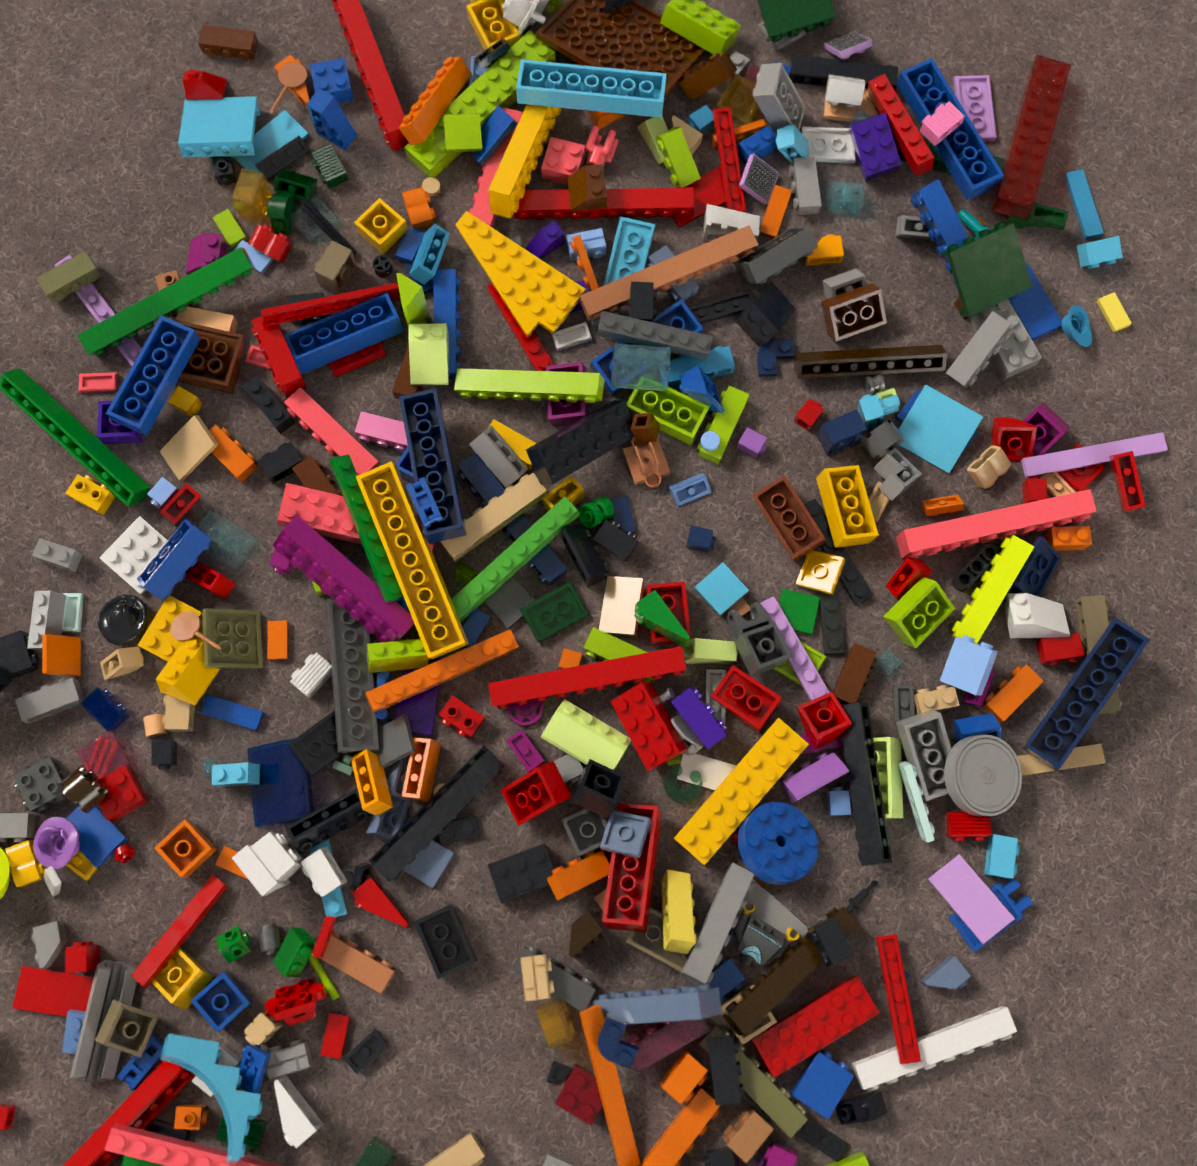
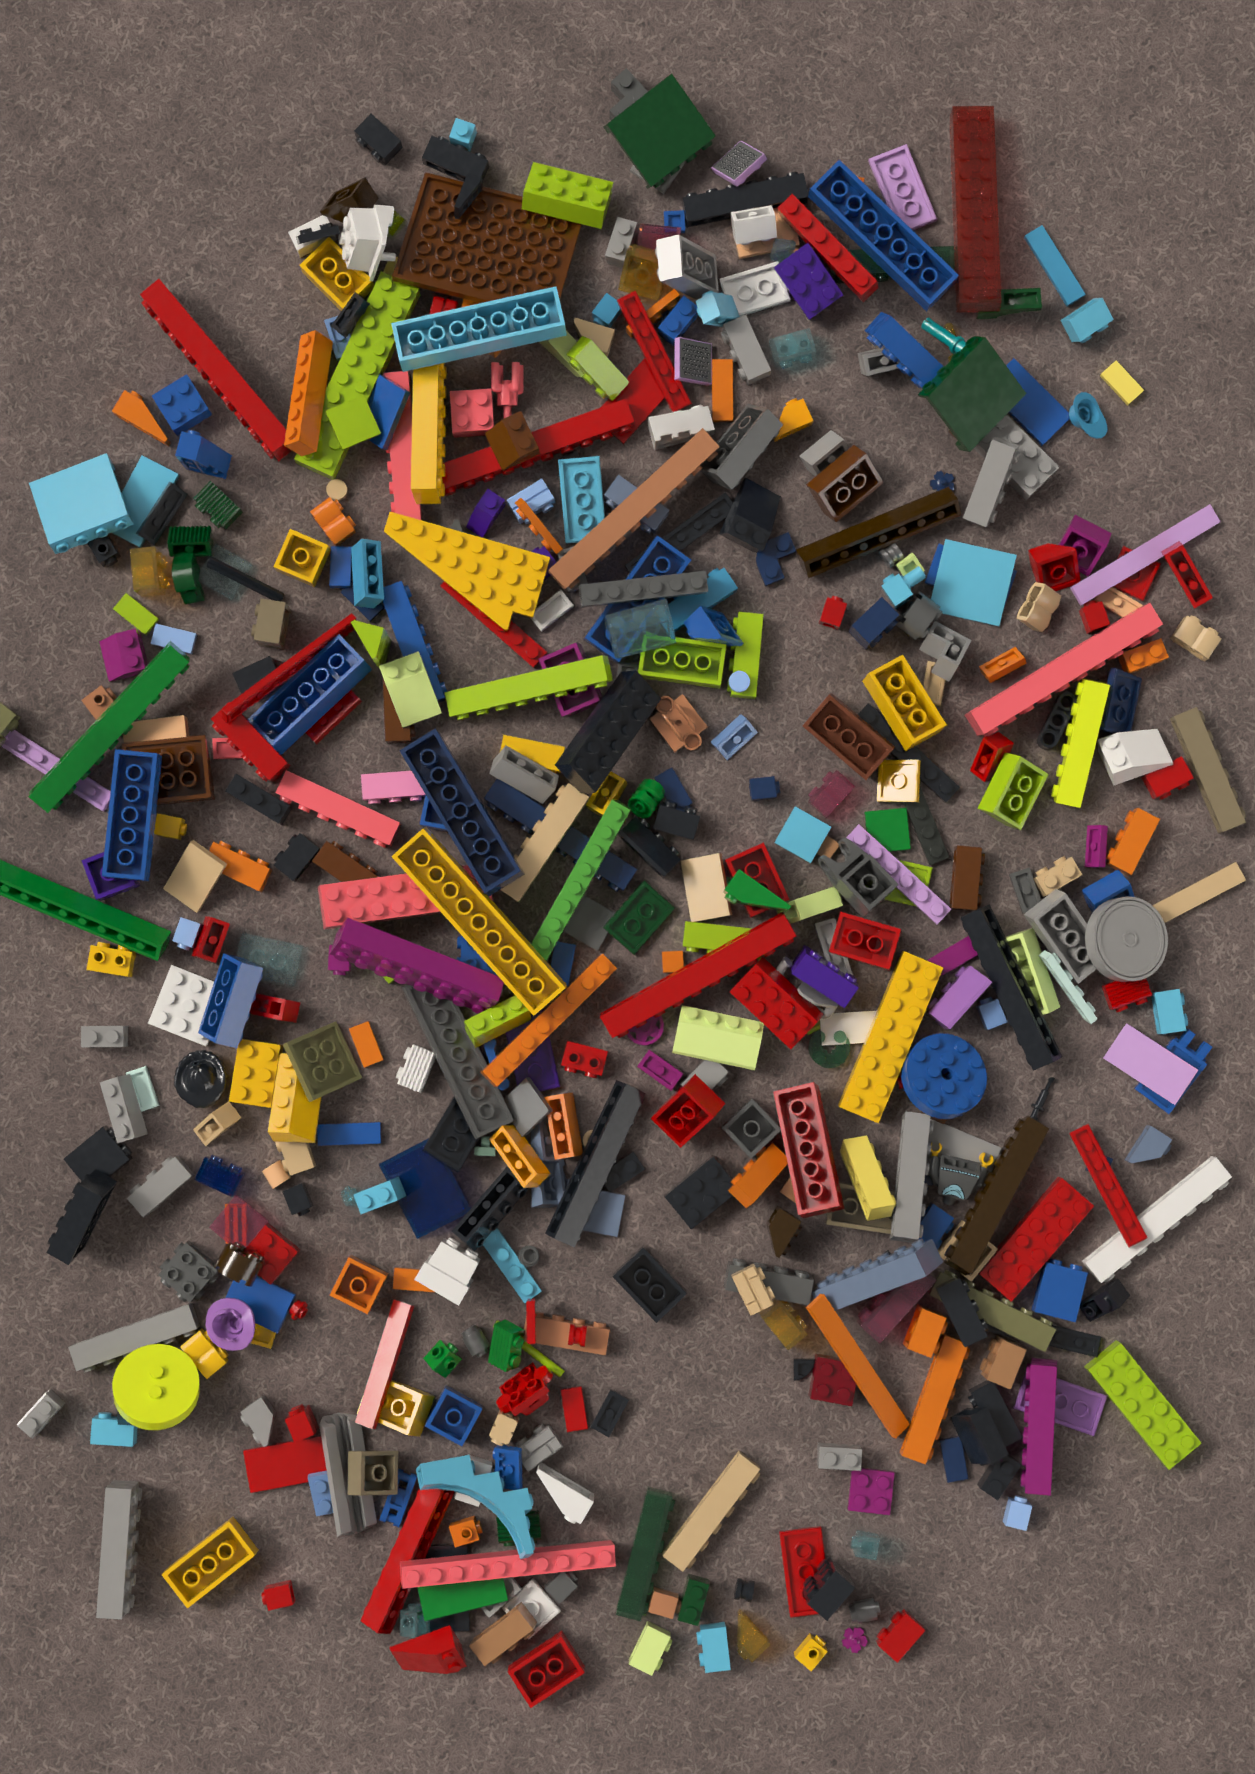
camera: 20 degrees left, 10 degrees up
orange tile [42,634,81,677] -> none
white tile [43,866,62,897] -> none
coral tile [79,372,118,393] -> none
nougat piece [171,612,222,650] -> none
red slope [182,69,228,100] -> none
reddish brown brick [198,25,258,60] -> none
red brick [248,224,293,263] -> none
nougat piece [270,62,307,114] -> none
white brick [301,847,347,897] -> none
green plate [330,454,404,603] -> none
red slope [352,877,411,927] -> none
black tile [353,863,371,887] -> none
black wheel [373,255,392,278] -> none
blue plate [406,477,443,528] -> none
clear neon green slope [455,561,478,583] -> none
black brick [571,759,626,818] -> none
dark blue plate [598,1013,639,1069] -> none
sand blue tile [600,810,651,859] -> none
black brick [629,281,657,322] -> none
reddish brown brick [631,413,660,443] -> none
reddish brown brick [679,51,737,101] -> none
medium lavender brick [737,427,768,459] -> none
red slope [797,692,852,749] -> none
black brick [807,916,854,967] -> none
clear light blue tile [875,649,902,676] -> none
bright pink brick [920,101,965,146] -> none
light blue brick [940,635,998,695] -> none
dark blue brick [1022,618,1150,771] -> none
none -> red wheel [568,1324,587,1347]
none -> clear pink brick [808,770,855,818]
none -> dark blue plant [930,471,954,491]
none -> tan brick [1170,616,1221,661]

